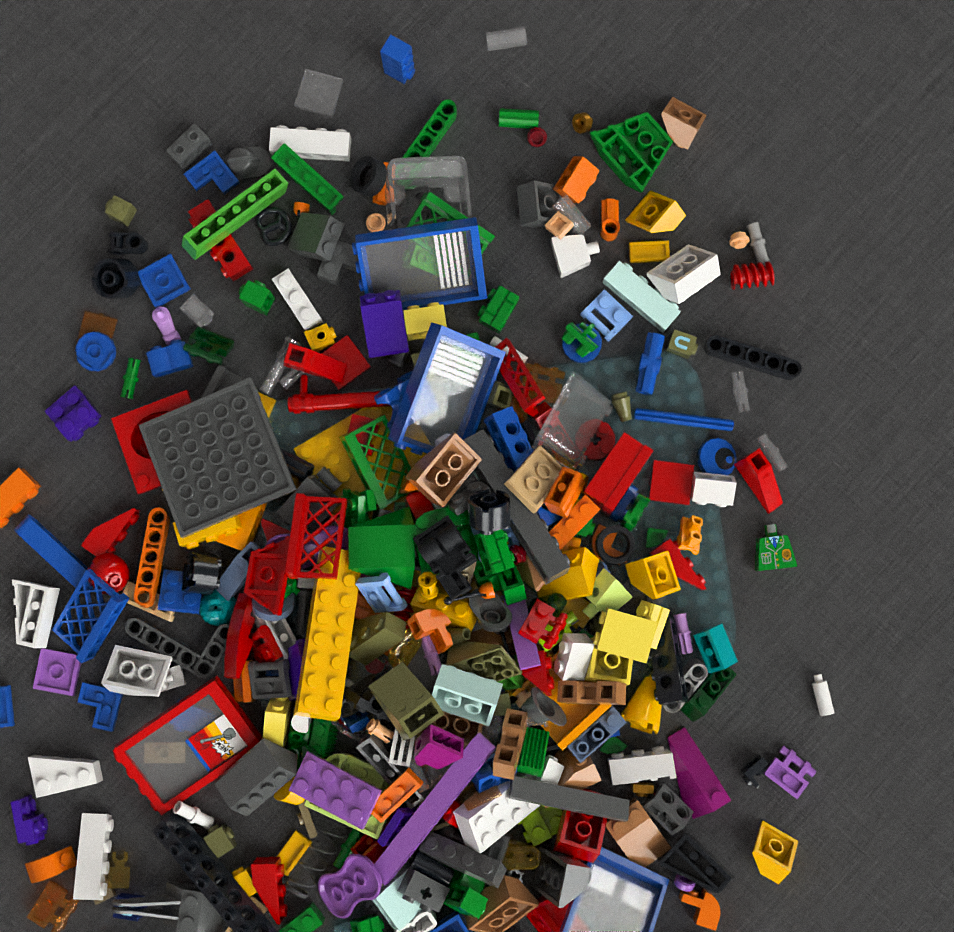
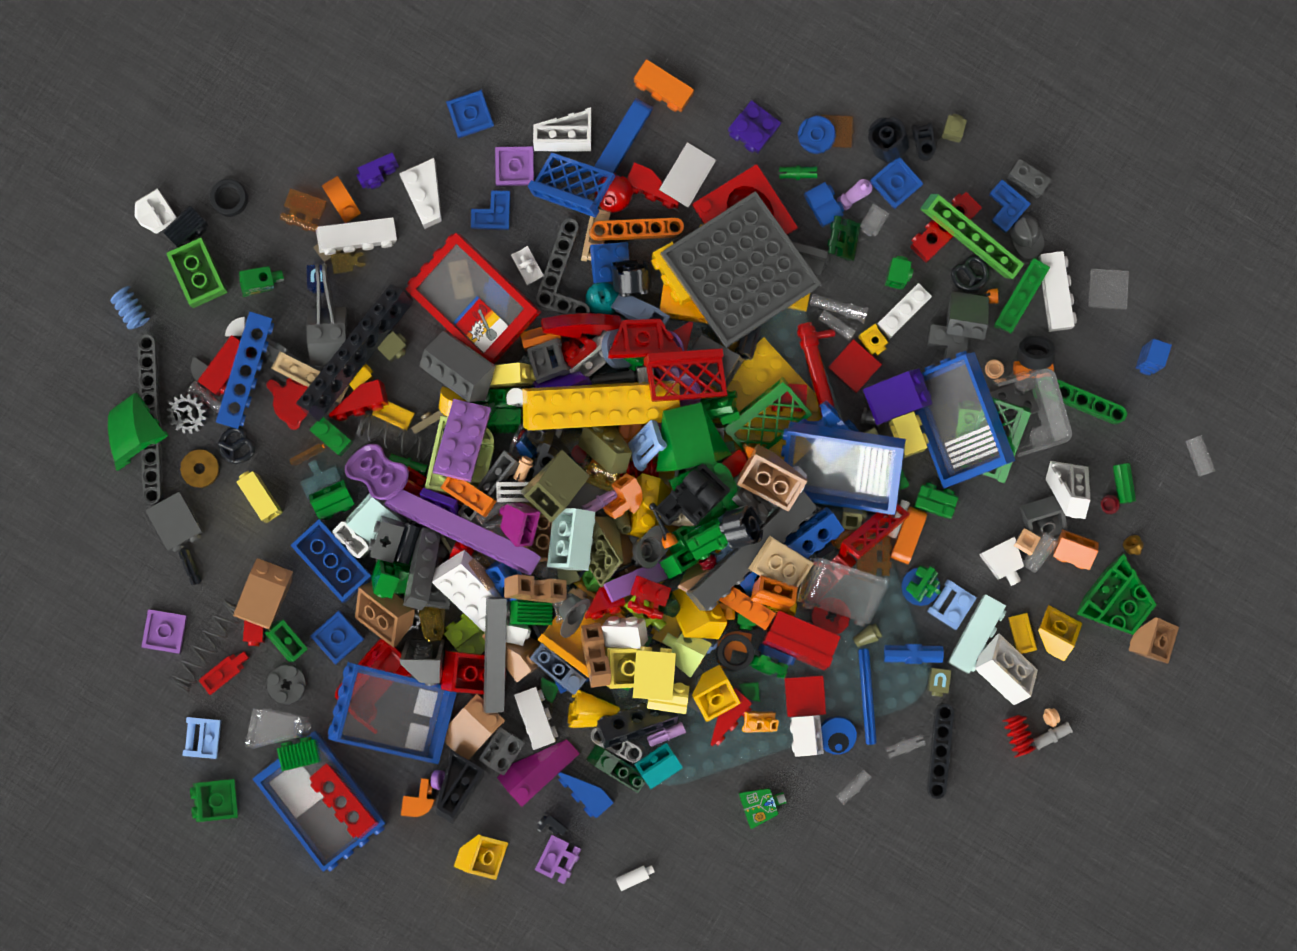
camera: 75 degrees right, 0 degrees up
white slope [101,645,173,697] -> none
white pin [173,801,214,829] -> none
red slope [283,343,347,383] -> none
dark grey pin [316,466,342,492] -> none
yellow bush [418,572,439,600] -> none
orange piece [600,199,620,241] -> none
pearl gold plate [631,782,654,797] -> none
red slope [734,448,783,514] -> none
none -> blue slope [558,772,614,818]
none -> white sticker [659,142,716,207]
none -> orange beam [890,506,928,564]
none -> white wedge [1046,461,1090,519]

